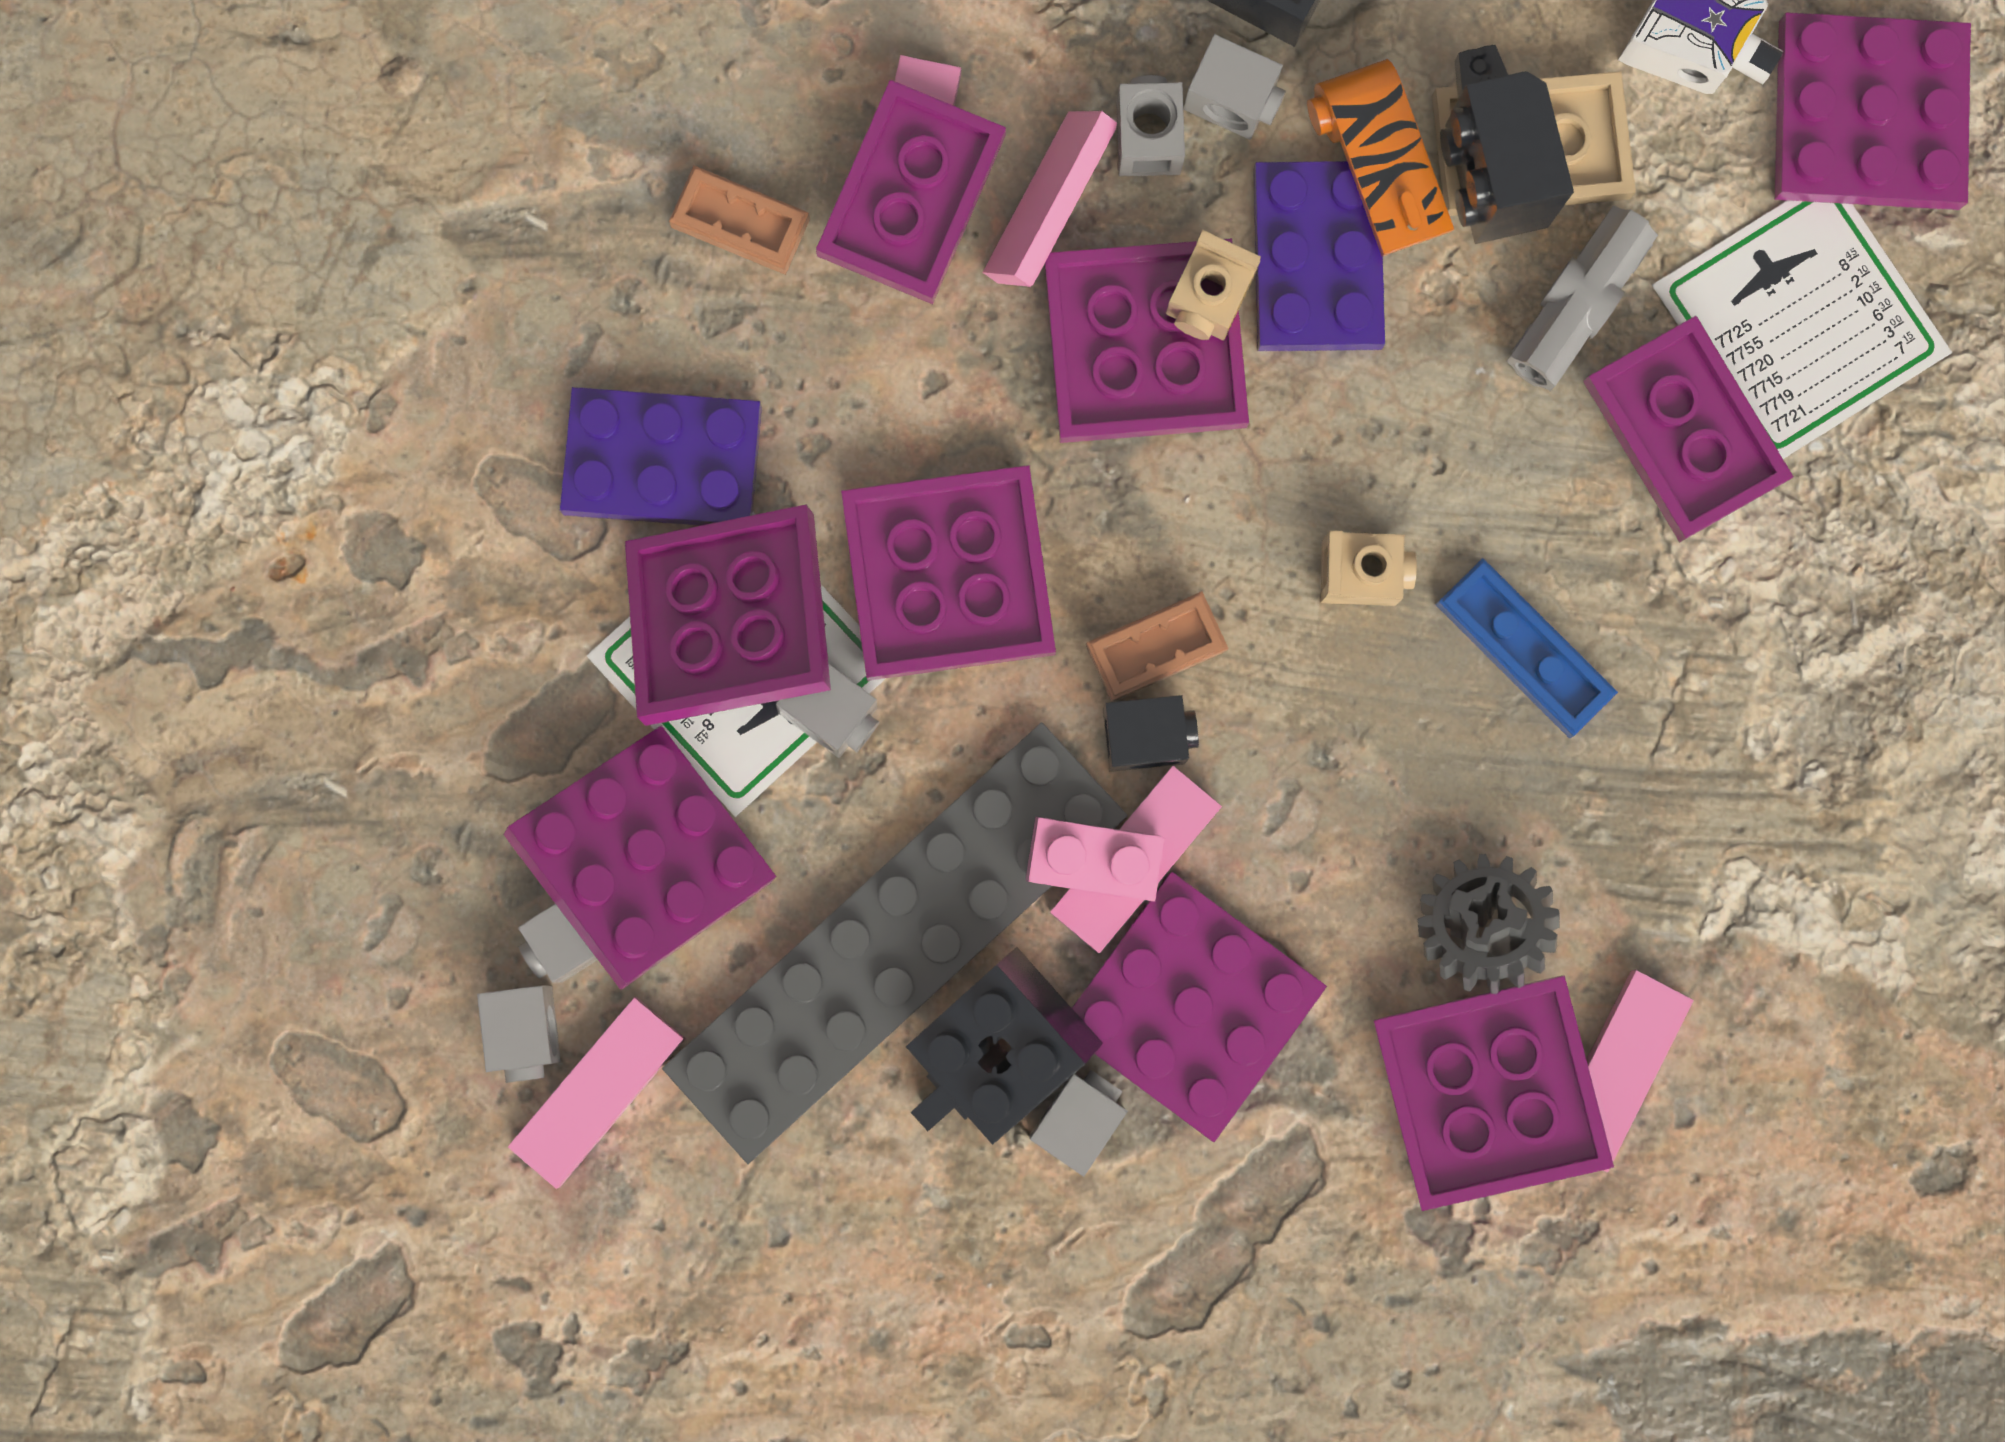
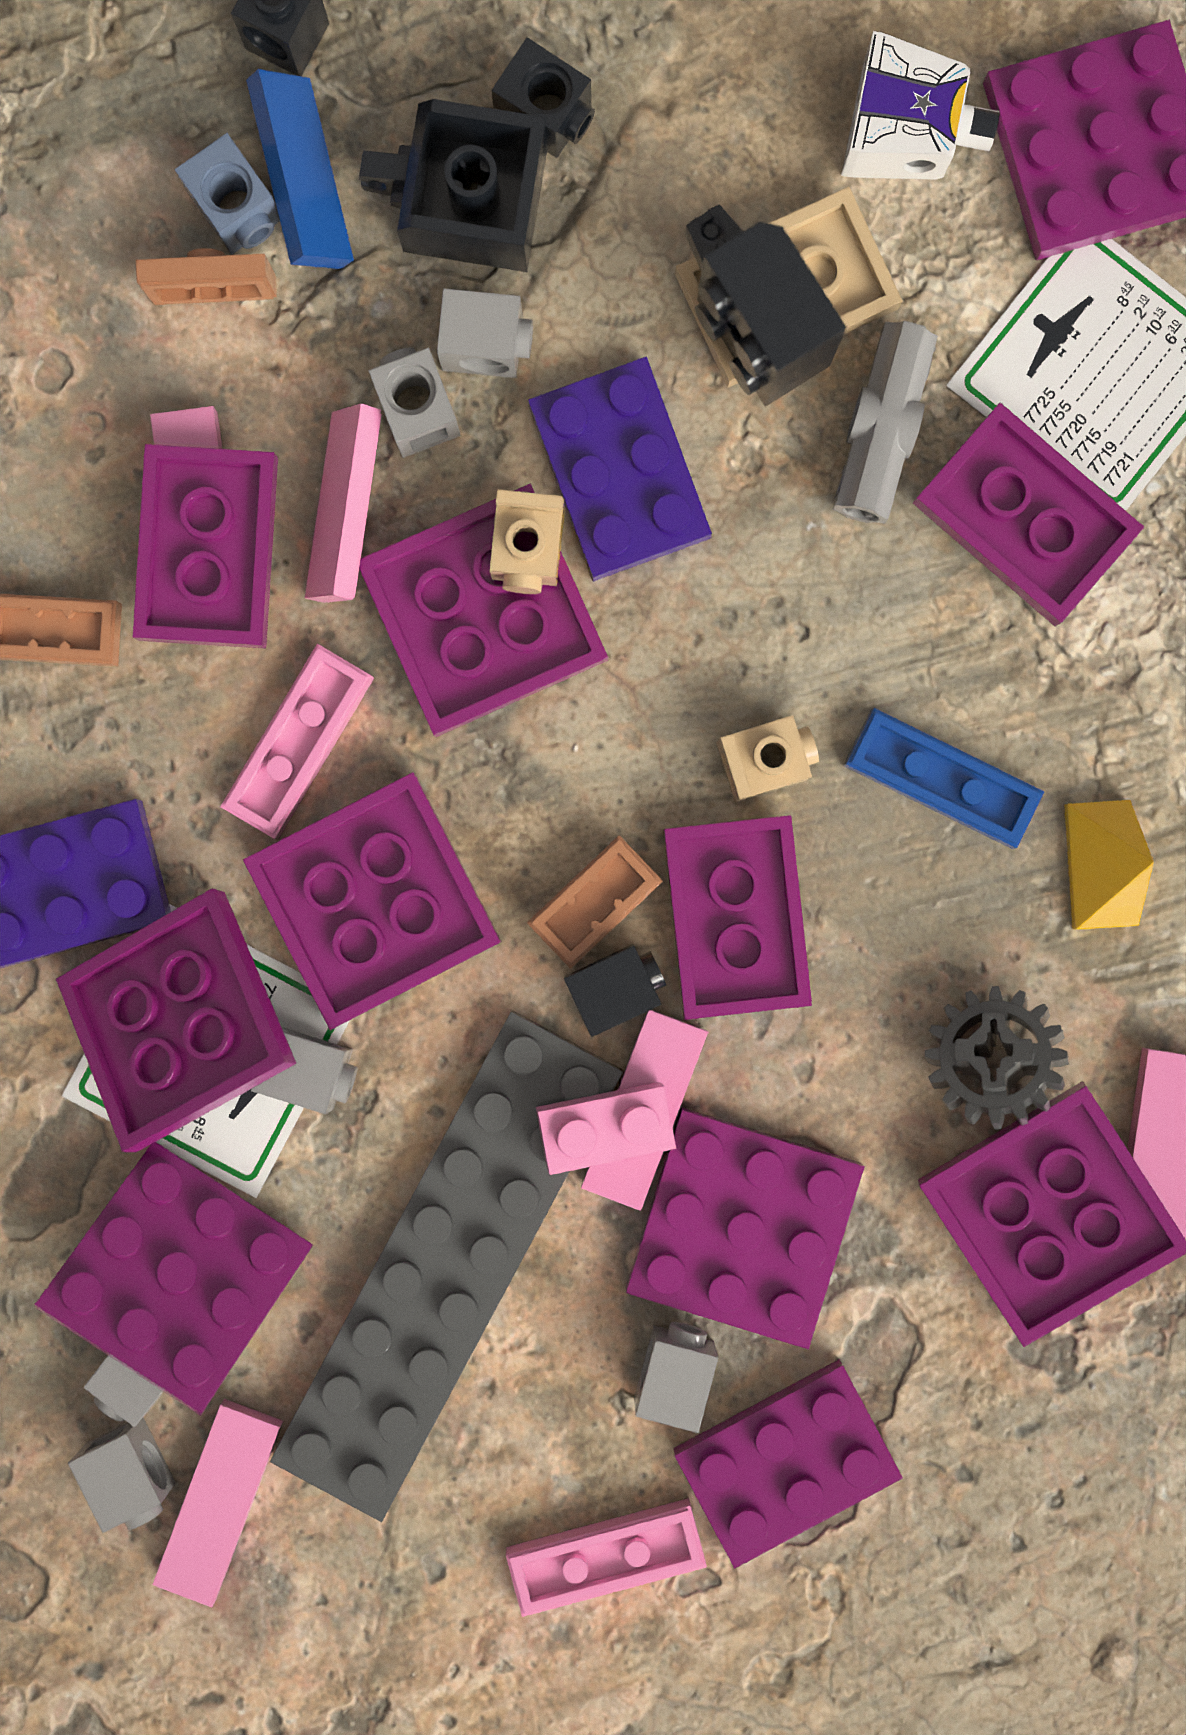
camera: 15 degrees left, 5 degrees up
black hinge [906,947,1103,1145] -> none
orange door [1307,59,1454,256] -> none
none -> bright pink tile [220,644,374,840]
none -> bright pink tile [506,1498,707,1617]
none -> magenta plate [663,815,812,1020]
none -> magenta plate [673,1359,903,1569]
none -> yellow slope [1064,800,1154,930]

